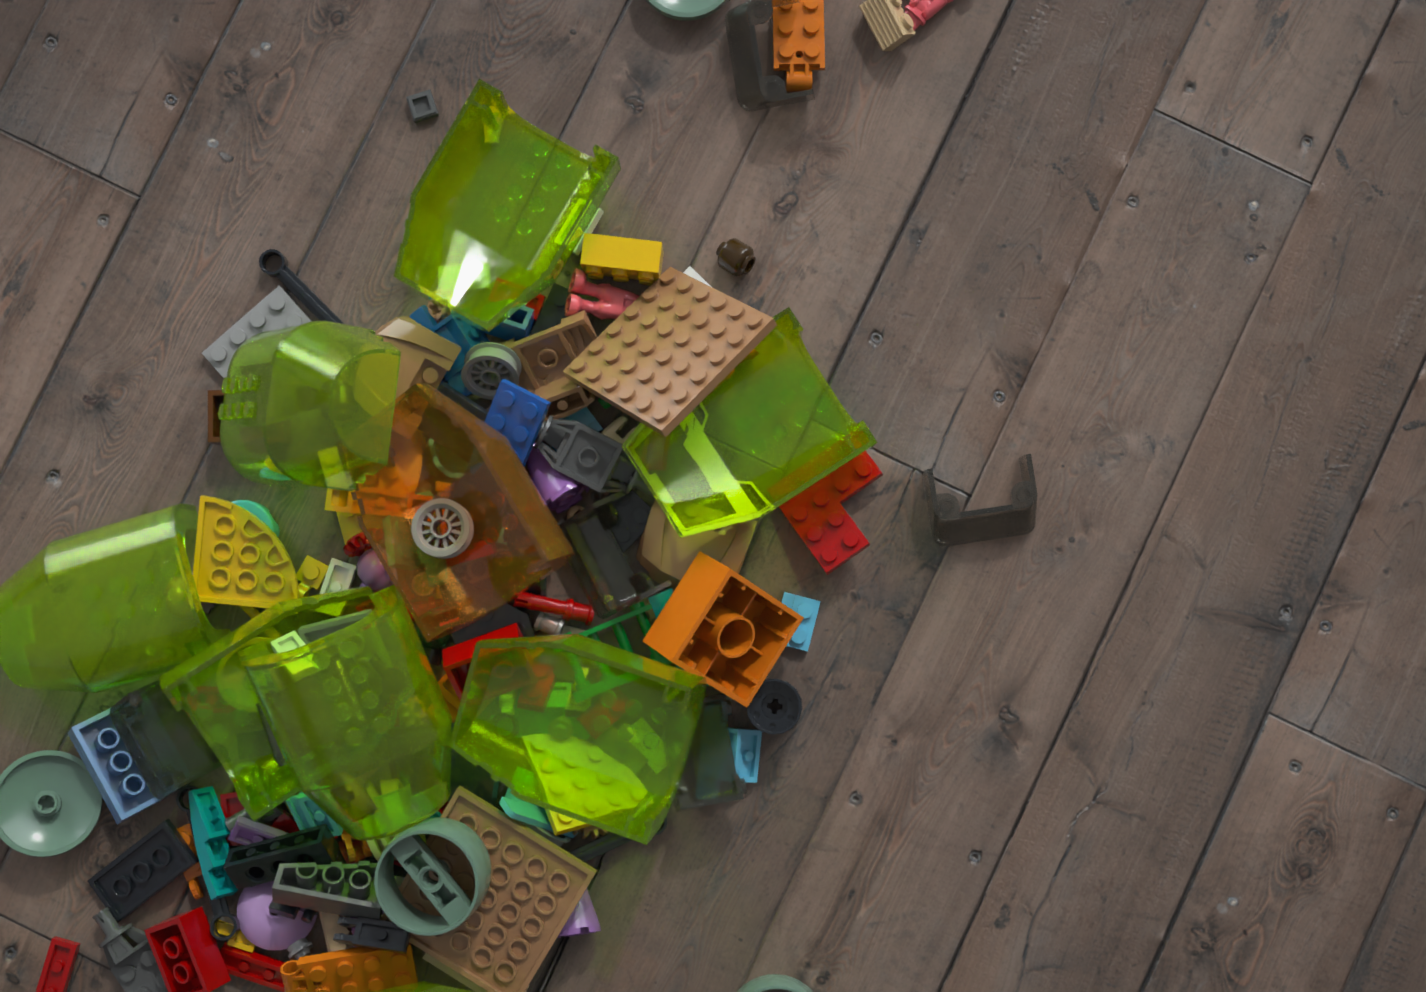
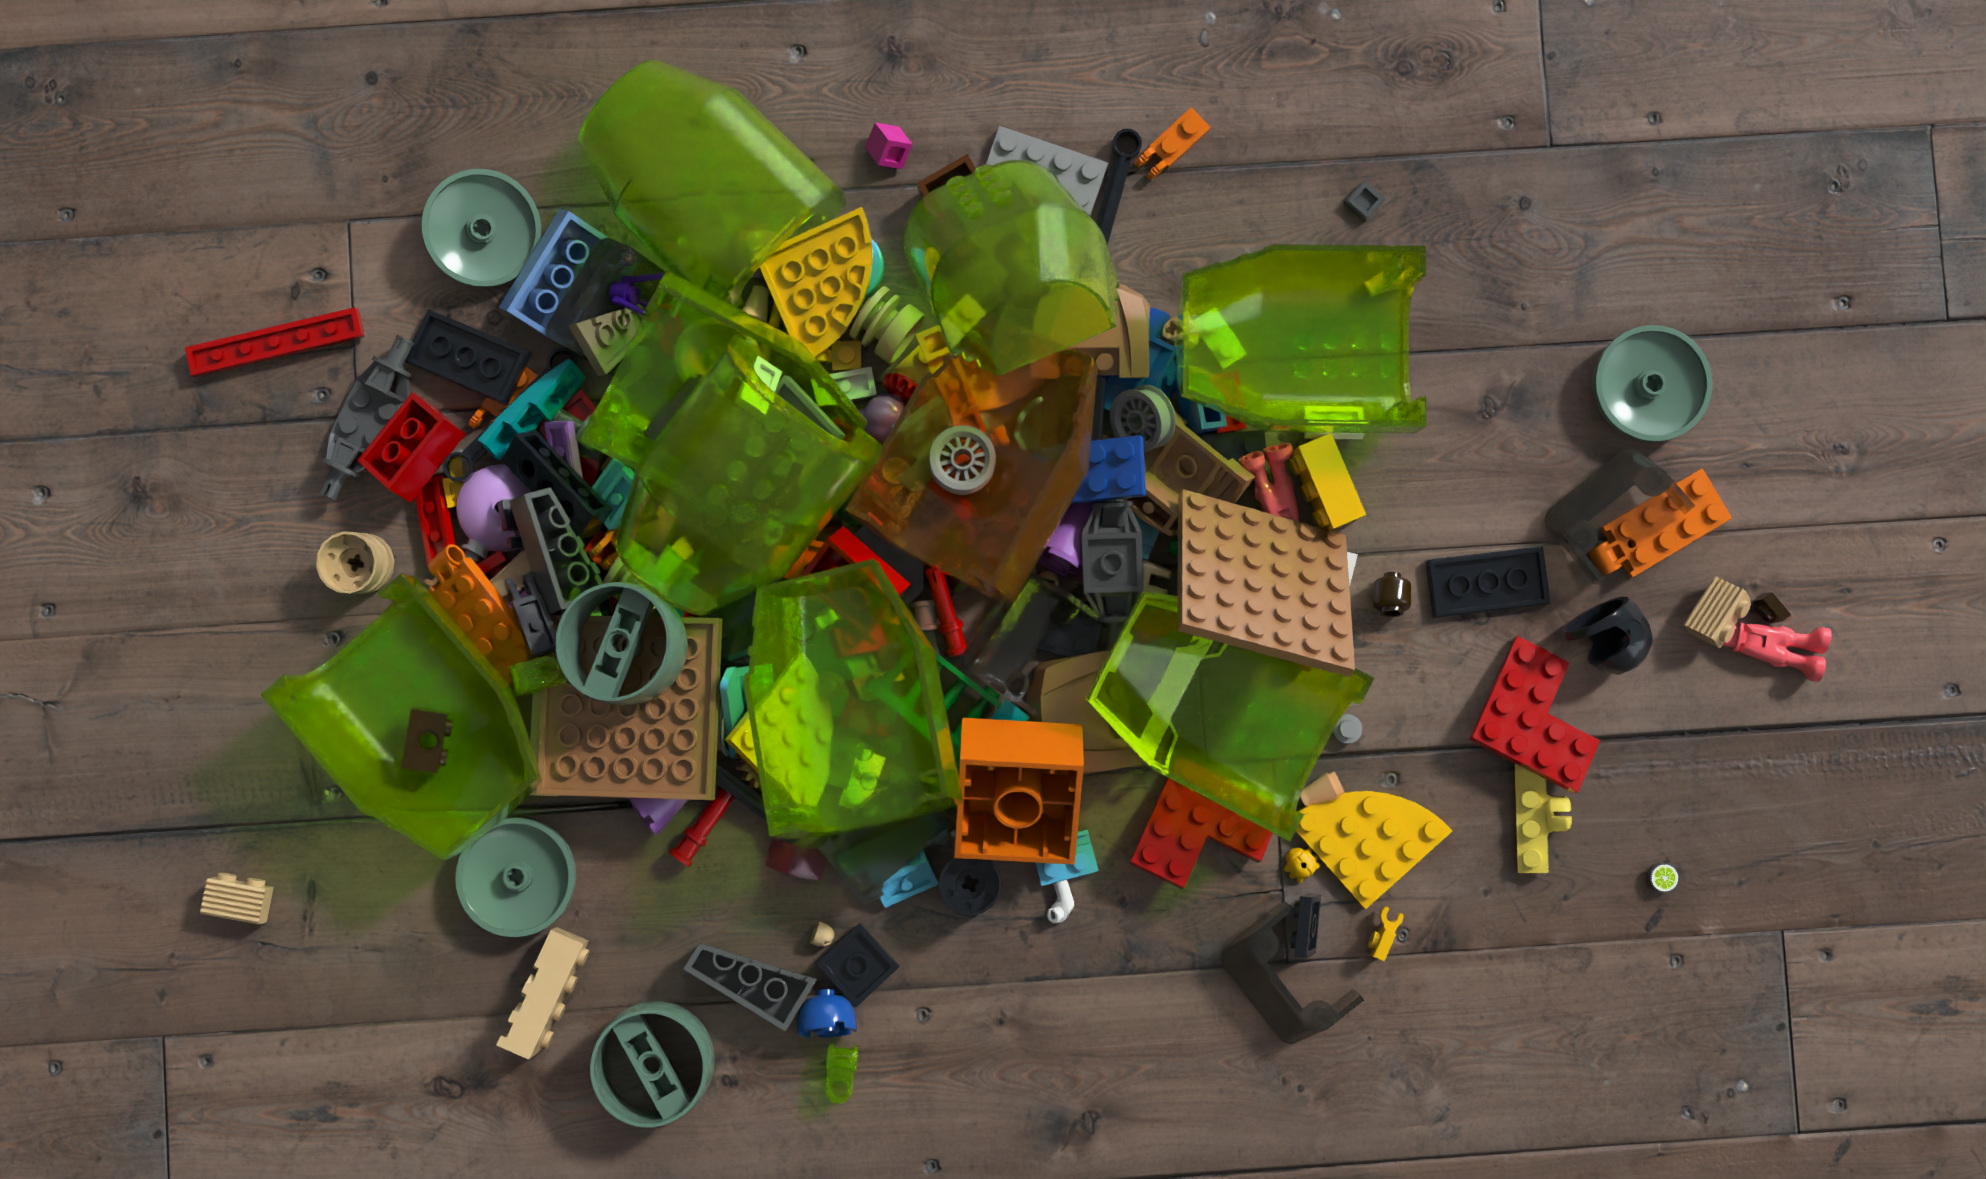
camera: 55 degrees right, 0 degrees up
none -> red plate [477,550,512,578]
none -> clear neon green piece [509,656,568,696]
none -> wing [569,304,653,376]
none -> dark purple plant [609,272,677,316]
none -> red pin [668,787,735,867]
none -> dark grey wedge [683,943,817,1031]
none -> light nougat cone [739,285,770,331]
none -> clear pink slope [765,837,830,881]
none -> blue cylinder [797,989,857,1038]
none -> tan hinge [810,921,834,947]
none -> black plate [816,923,900,1007]
none -> clear neon green piece [825,1043,859,1103]
none -> wheel [849,286,925,365]
none -> dark pink panel [865,122,913,169]
none -> white arm [1047,880,1074,923]
none -> orange hinge [1134,107,1211,181]
none -> yellow animal [1284,847,1321,883]
none -> yellow plate [1286,791,1453,909]
none -> black plate [1291,893,1322,958]
none -> light nougat cone [1298,771,1345,807]
none -> light grey plate [1332,714,1362,744]
none -> yellow plate [1367,906,1404,961]
none -> black tile [1425,546,1551,618]
none -> red plate [1469,636,1600,794]
none -> light yellow plate [1515,764,1572,873]
none -> black piece [1563,596,1653,675]
none -> tile [1647,863,1680,893]

